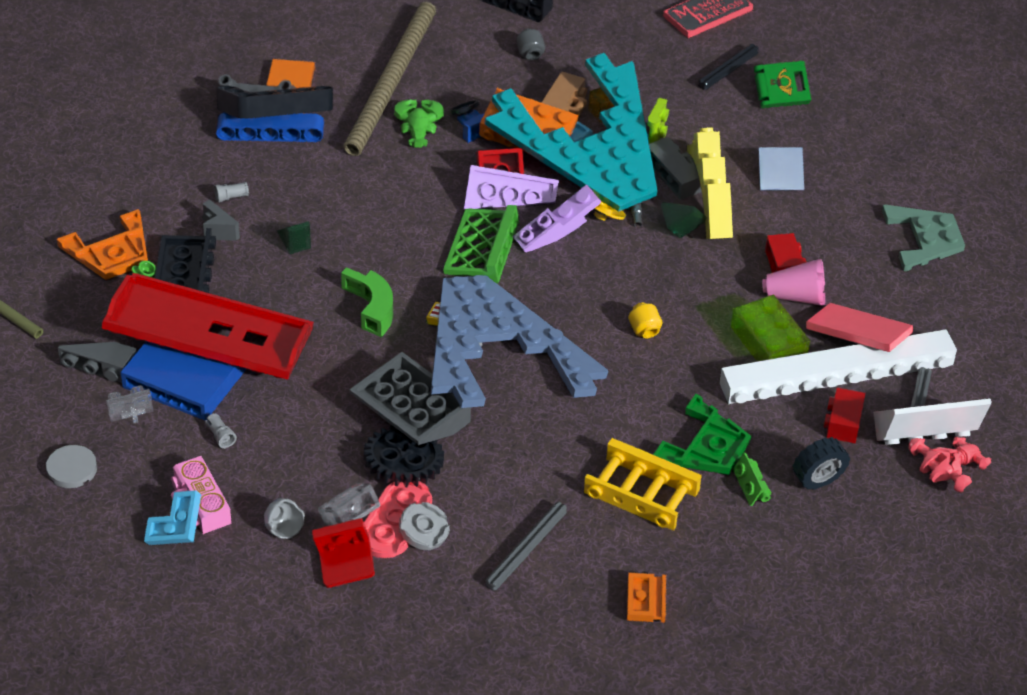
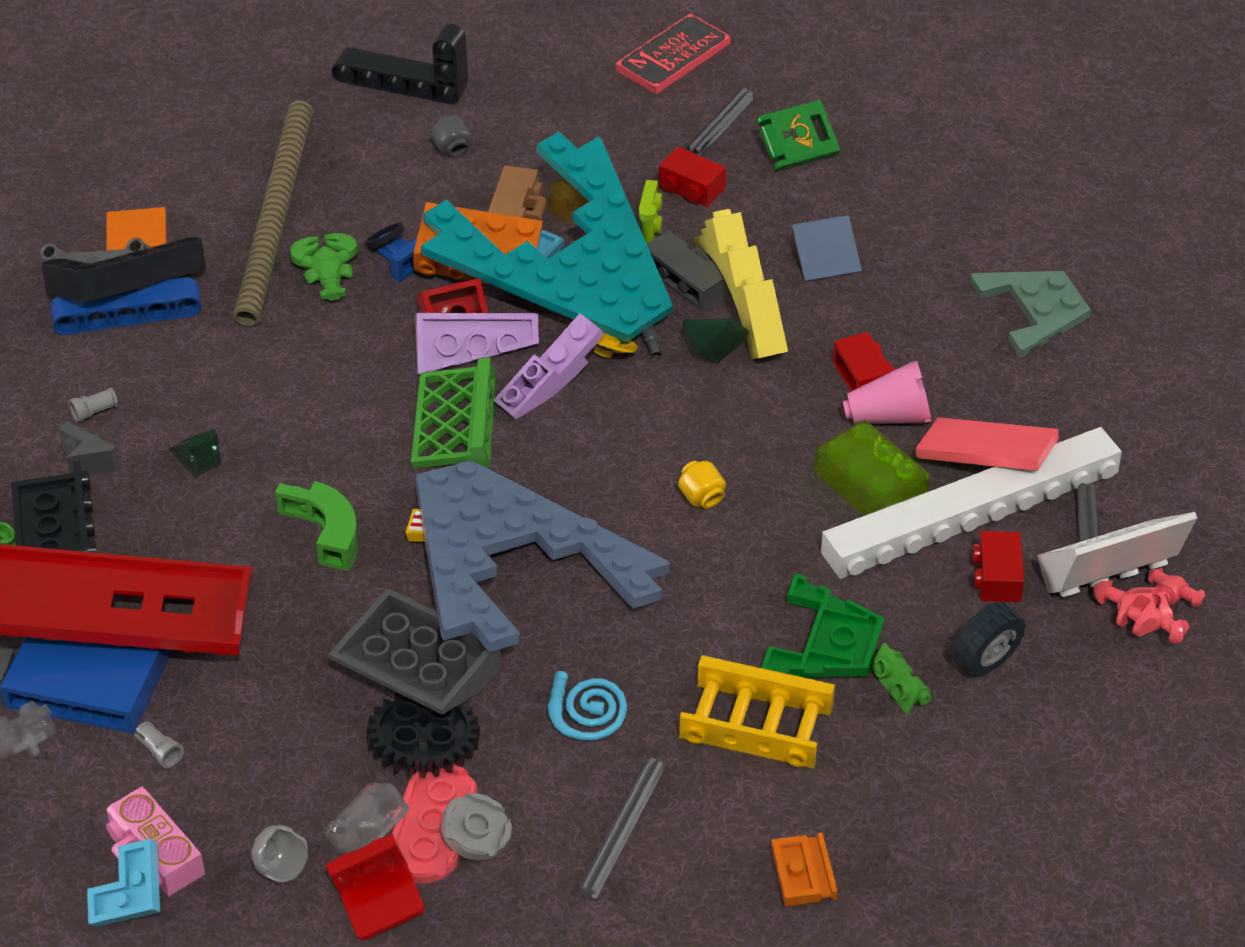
camera: 10 degrees left, 0 degrees up
none -> medium azure piece [547,671,627,741]
none -> red piece [659,147,726,207]

